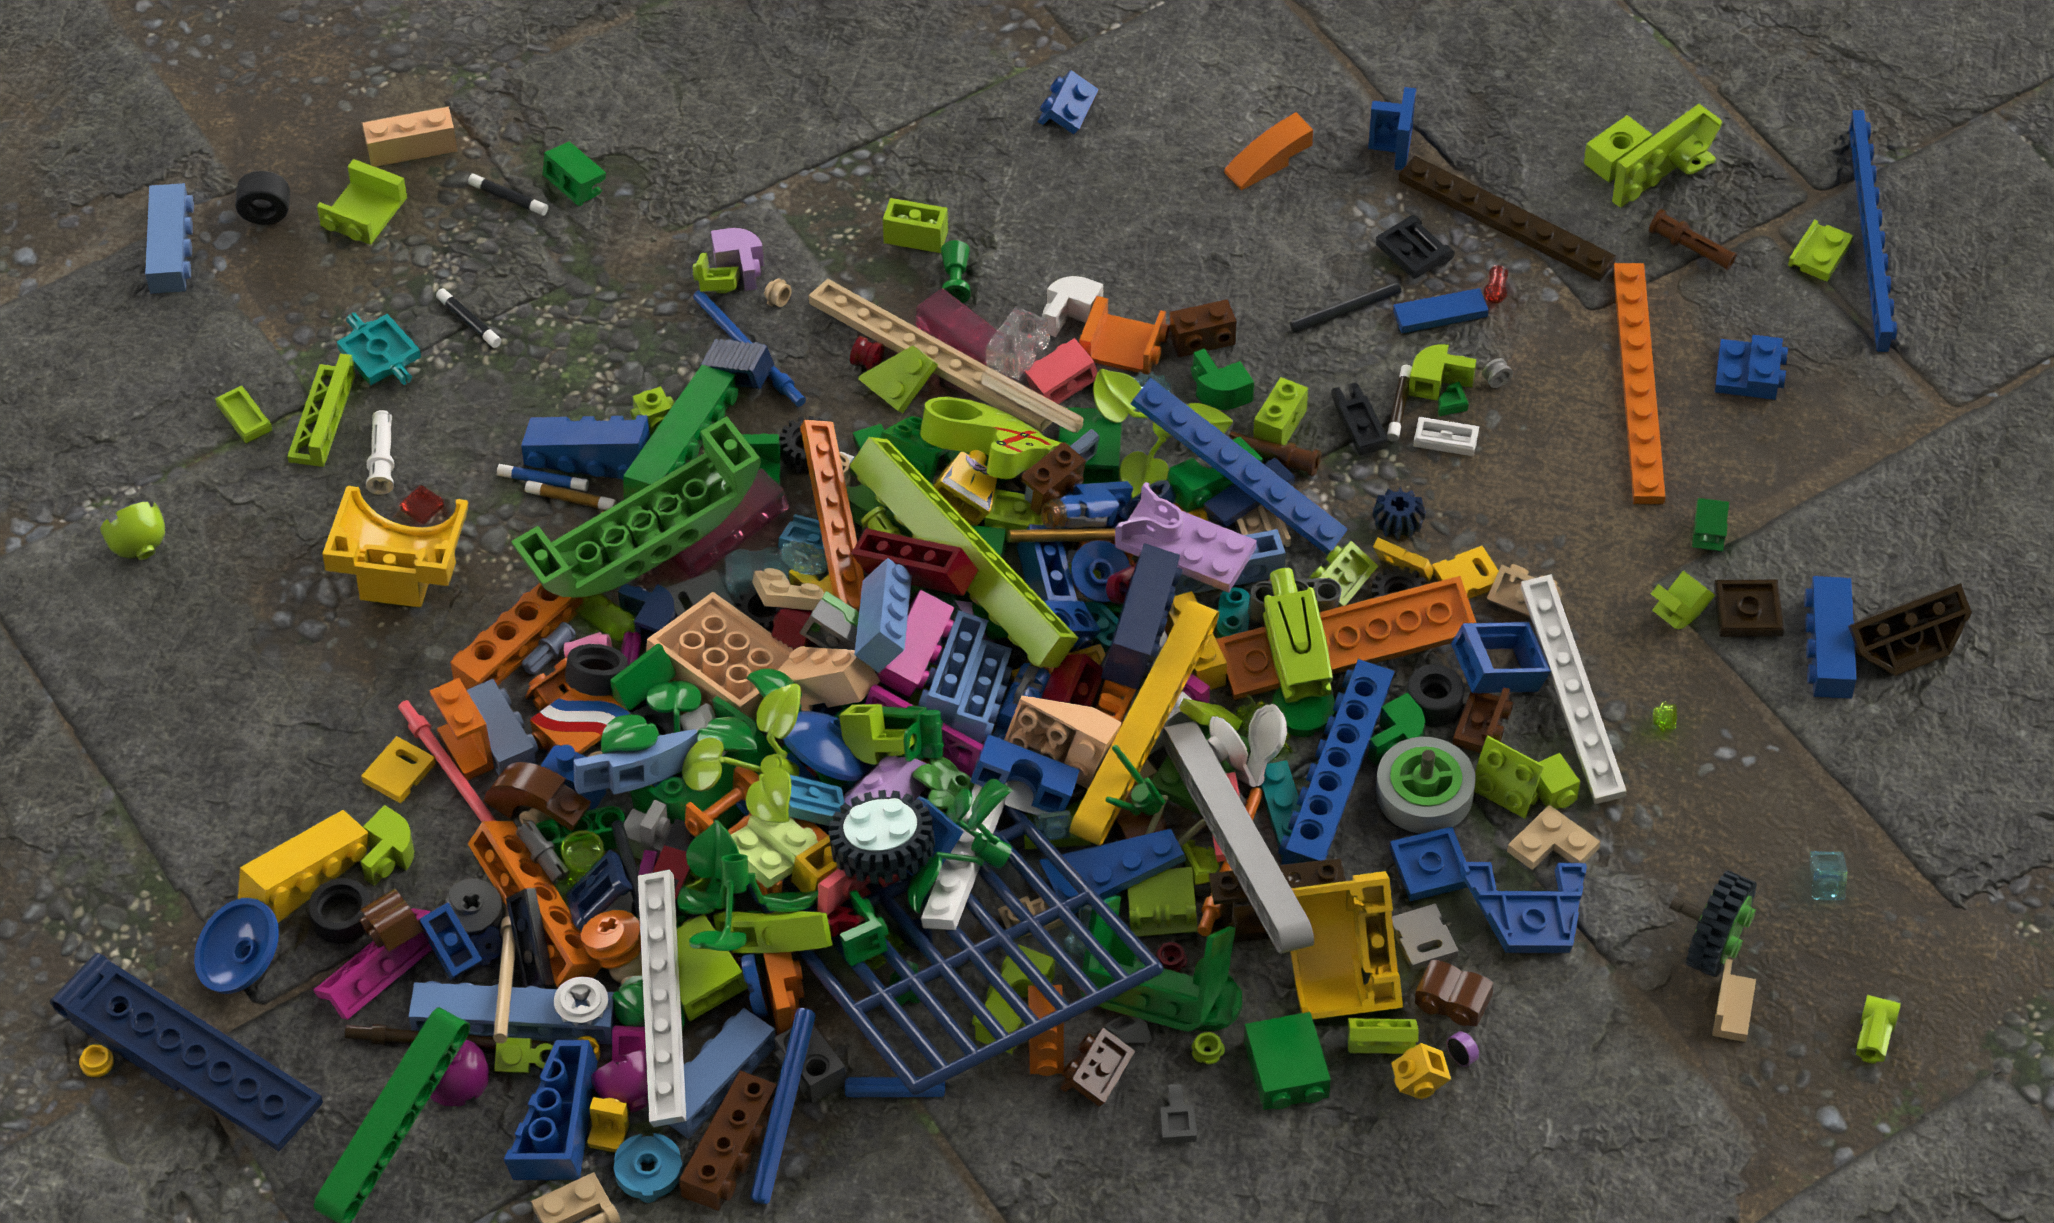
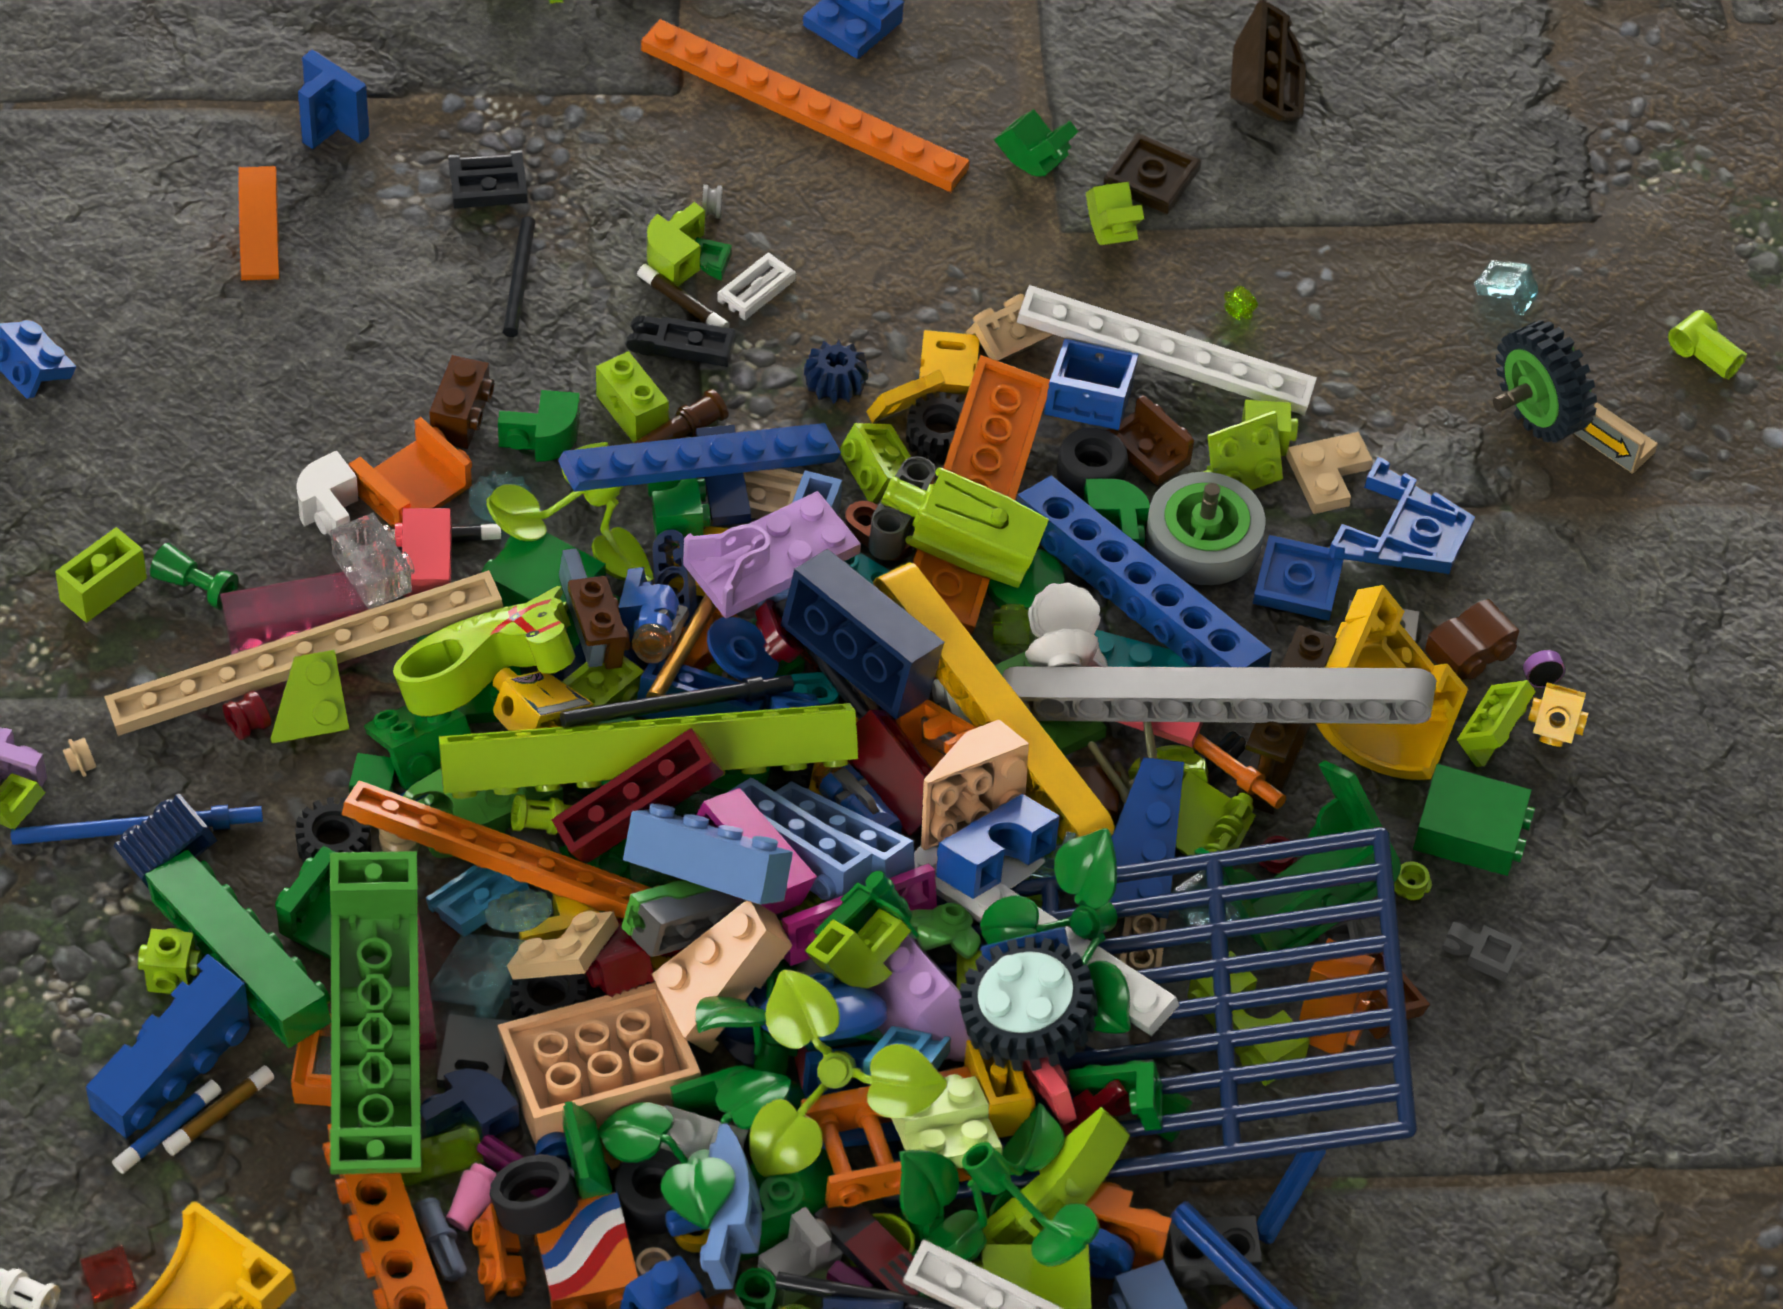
camera: 65 degrees left, 0 degrees up
tan axle [981,368,1084,433] -> none
green plant [1105,745,1166,816] -> none
lime tile [1179,698,1243,730] -> none
blue tile [1393,288,1489,333] -> none
dark brown plate [1399,156,1616,282] -> none
clear red pin [1484,265,1509,304] -> none
blue brick [1804,576,1856,699] -> none
none -> black bar [560,675,794,728]

